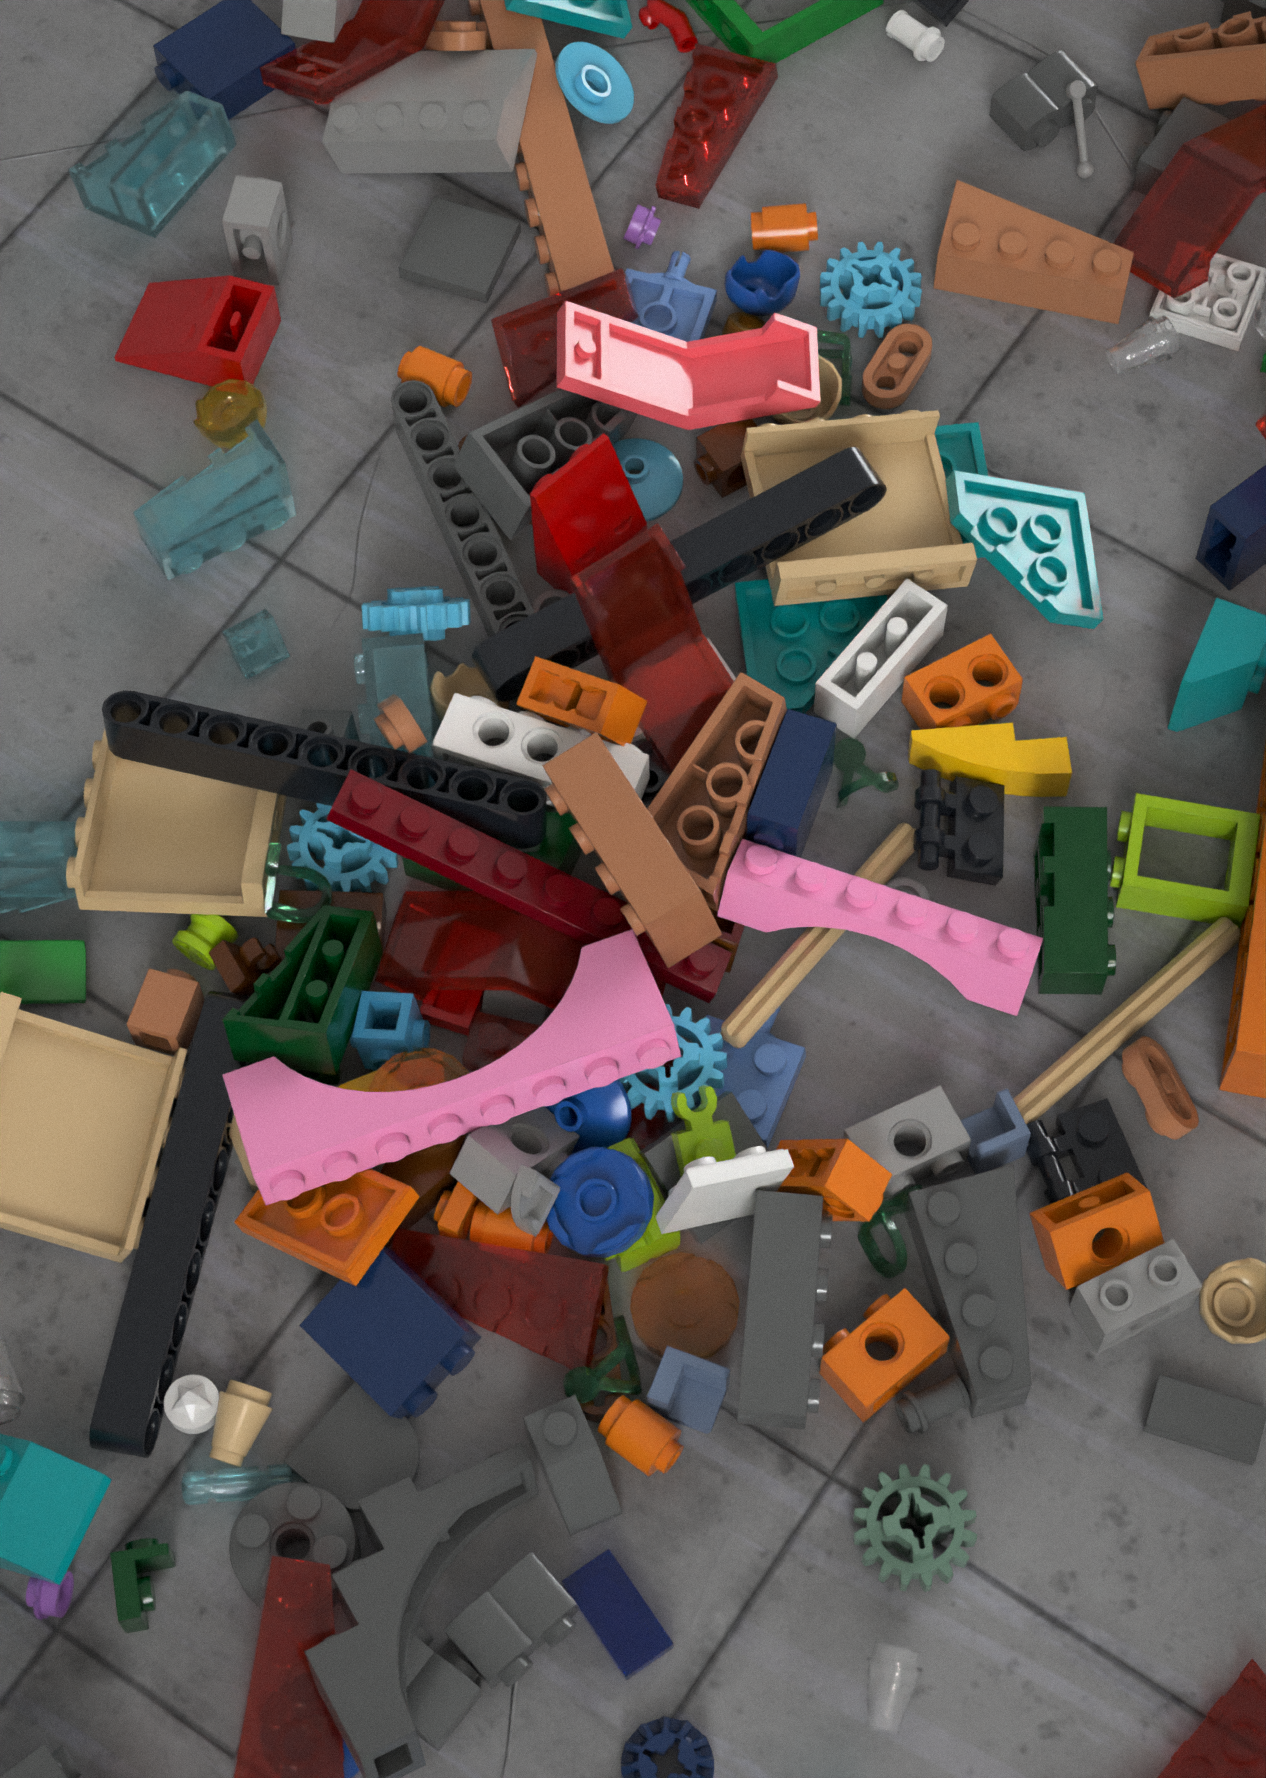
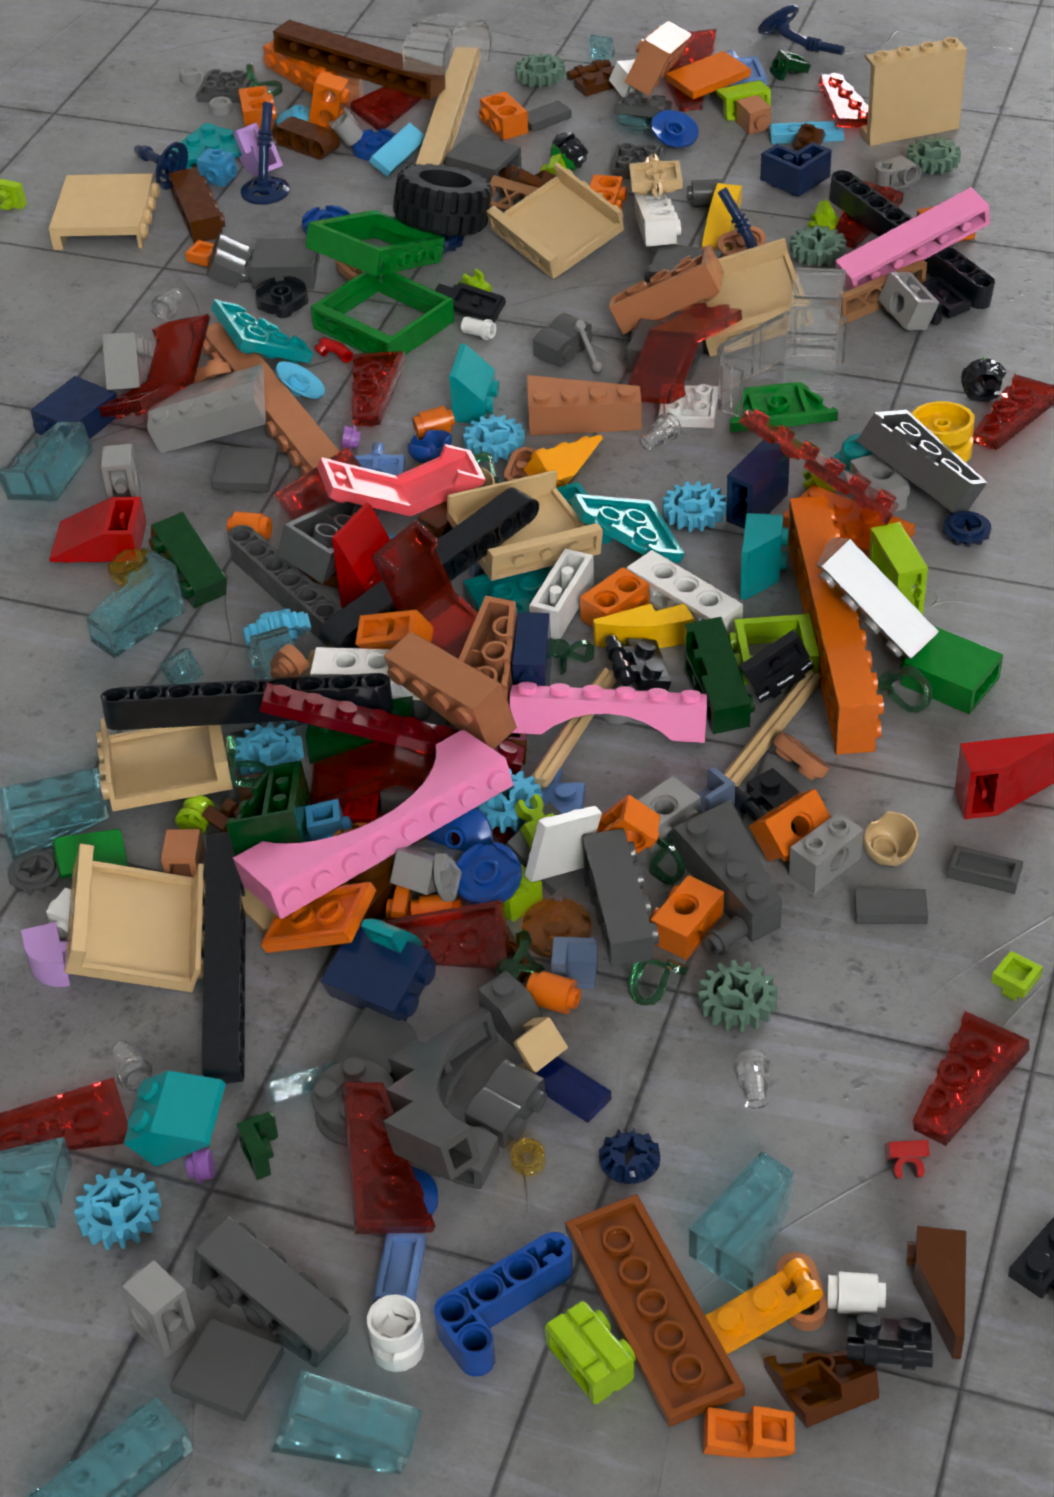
camera: 15 degrees left, 20 degrees down
white tile [164,1375,219,1434] -> none
tan cone [209,1380,273,1468] -> none
none -> dark green wedge [148,512,227,609]
none -> teal slope [361,919,423,953]
none -> teal slope [449,344,500,423]
none -> clear yellow bush [511,1138,546,1176]
none -> tan panel [514,1017,568,1073]
none -> light orange slope [524,435,603,488]
none -> white brick [627,550,743,637]
none -> clear green piece [628,958,689,1006]
none -> medium azure gear [663,481,726,532]
none -> black plate [739,630,815,703]

